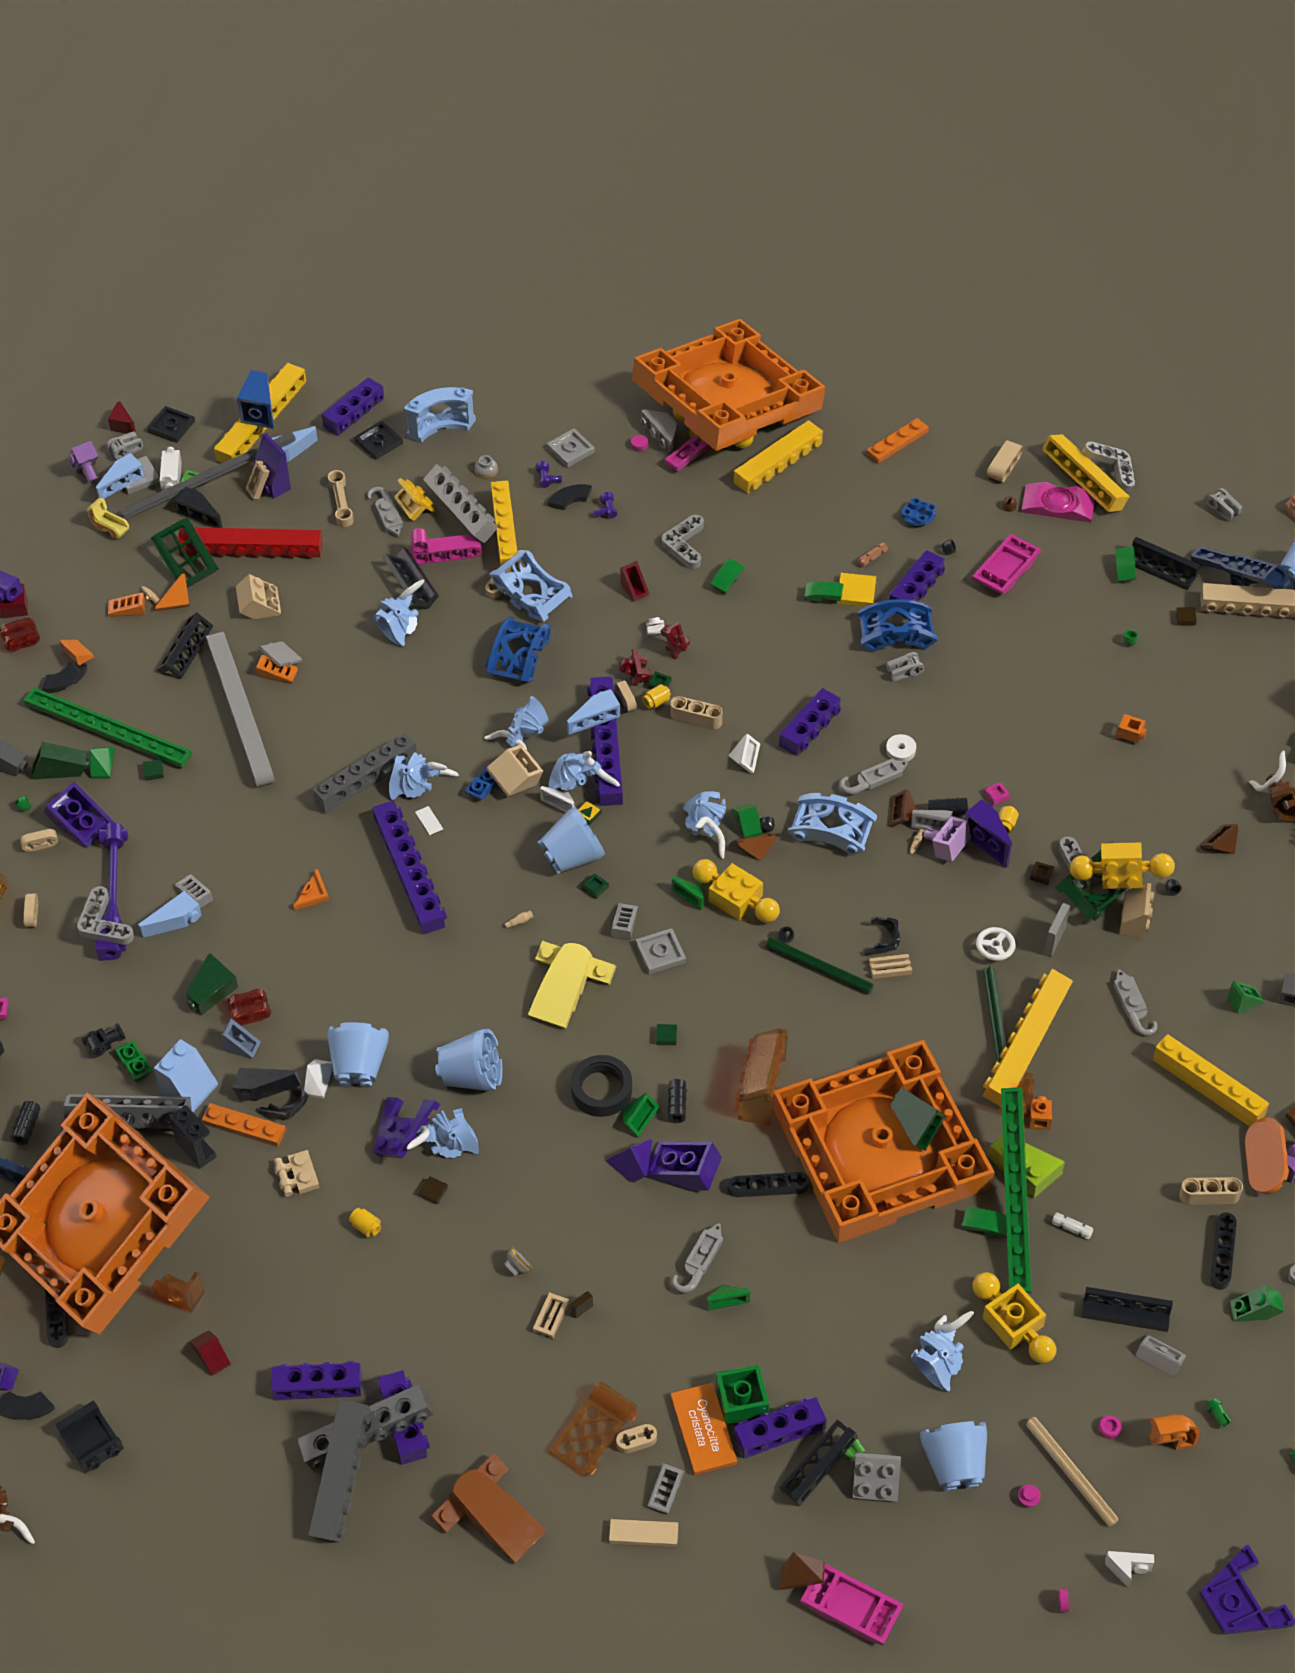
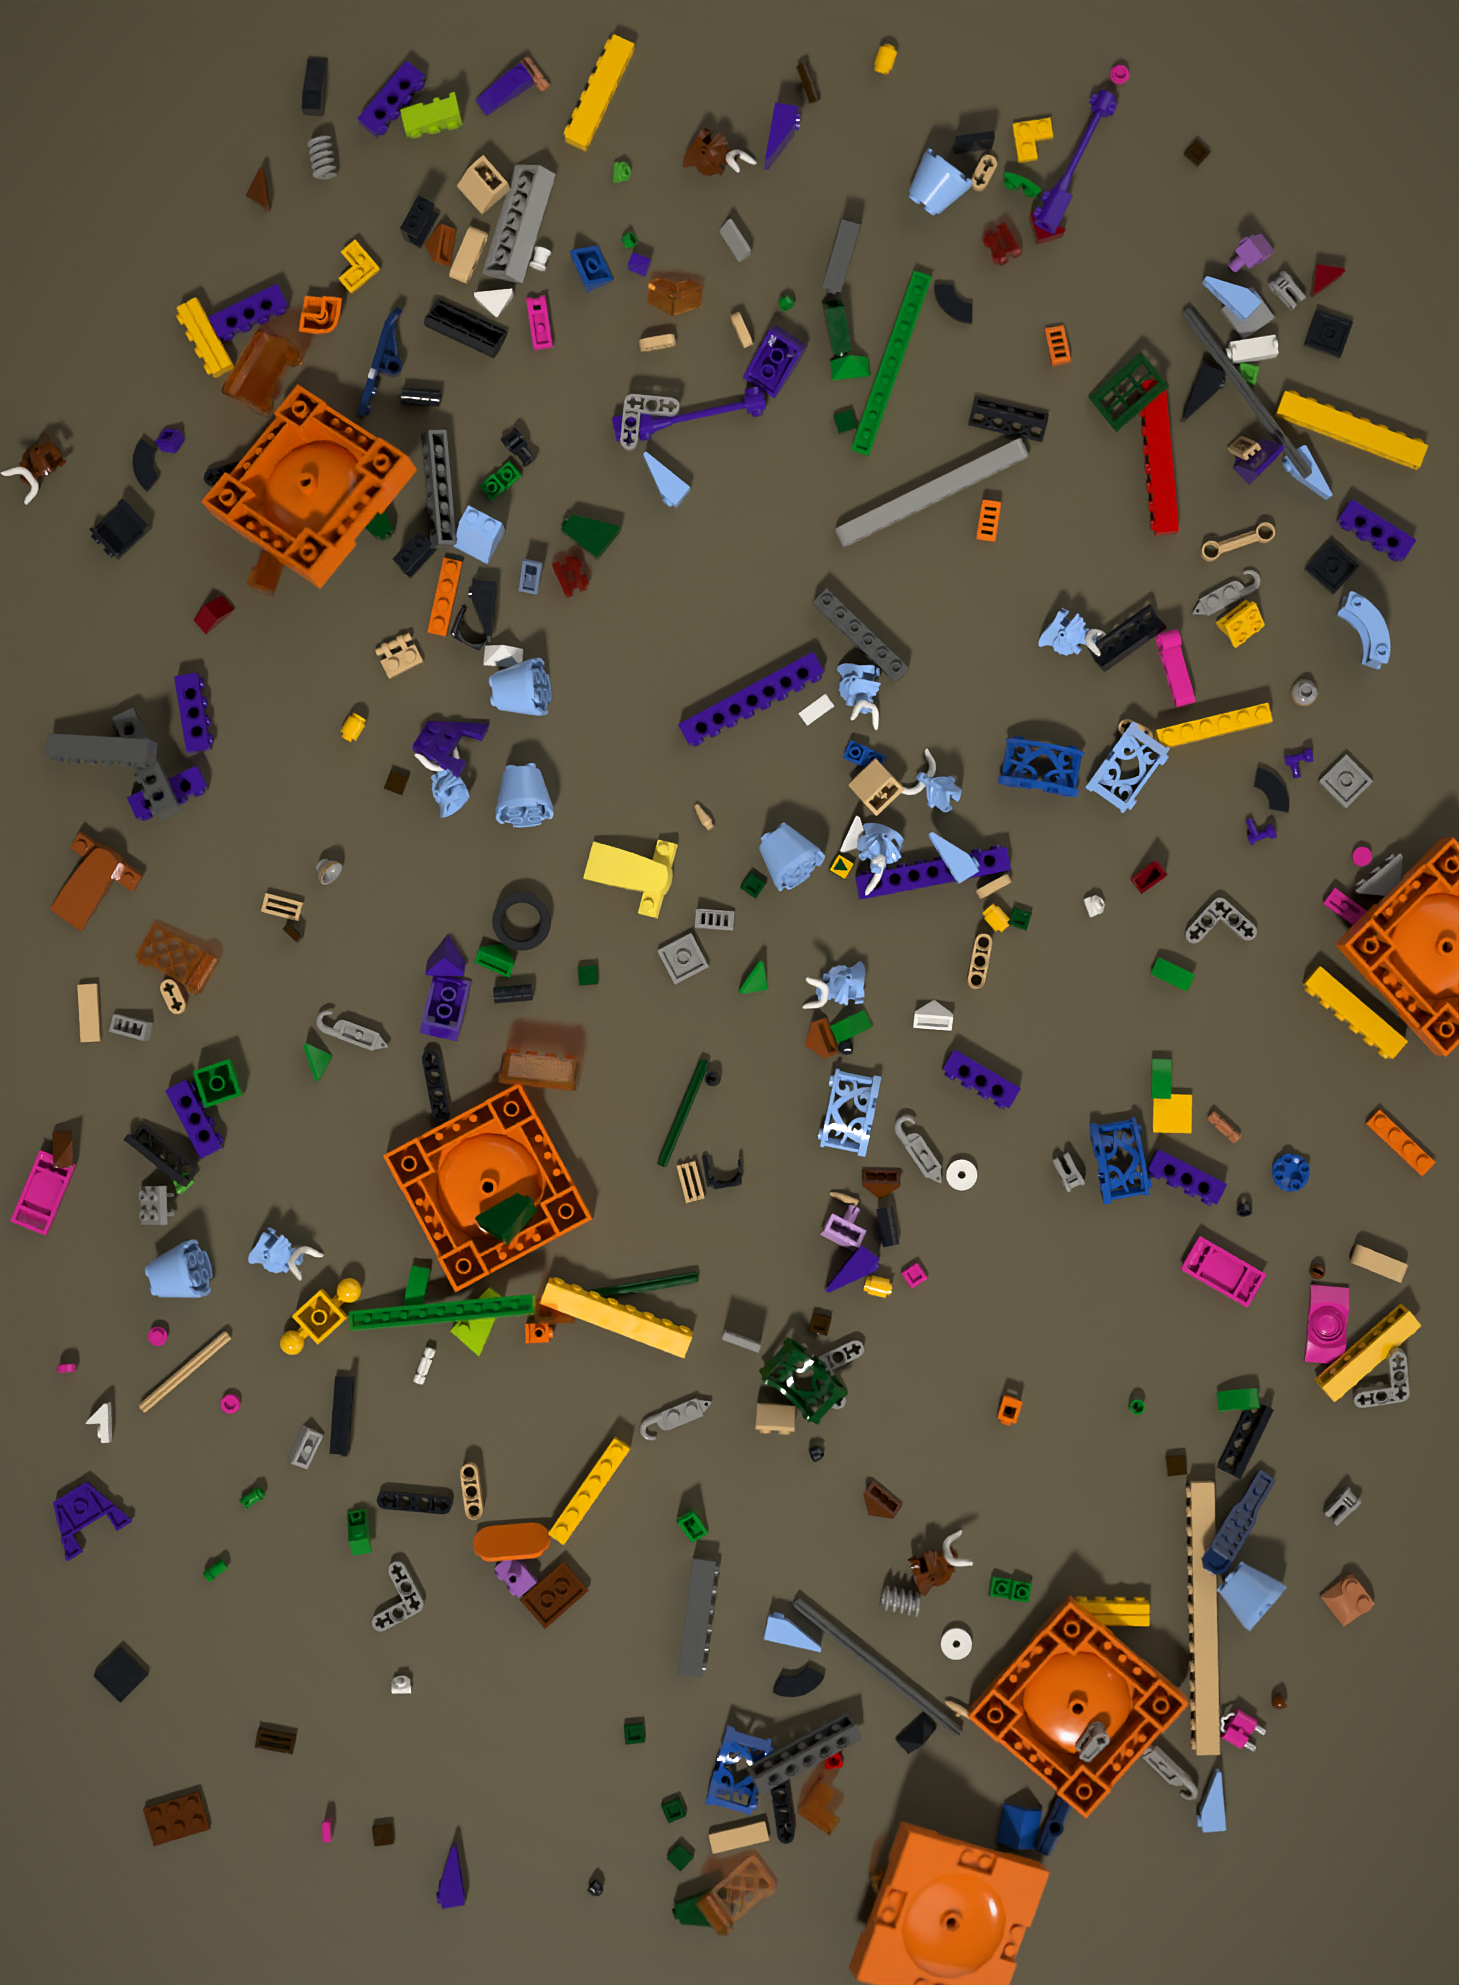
camera: 85 degrees right, 35 degrees up
orange slope [59,640,94,666] -> none
light yellow animal [88,498,129,539] -> none
tan helmet [141,586,160,604] -> none
orange tile [156,574,190,611] -> none
light grey slope [175,874,213,909] -> none
tan slope [236,574,281,619] -> none
blue slope [237,370,274,429] -> none
light grey piece [259,641,302,667] -> none
orange tile [293,869,329,910] -> none
light grey brick [423,464,498,543] -> none
dark red hips [619,649,650,686] -> none
dark red hips [660,622,690,659] -> none
orange tile [670,1383,737,1476] -> none
yellow brick [692,859,780,923] -> none
light grey slope [911,810,953,831] -> none
white piece [976,927,1016,961] -> none
yellow brick [1070,843,1175,889] -> none
orange brick [1149,1414,1200,1450] -> none

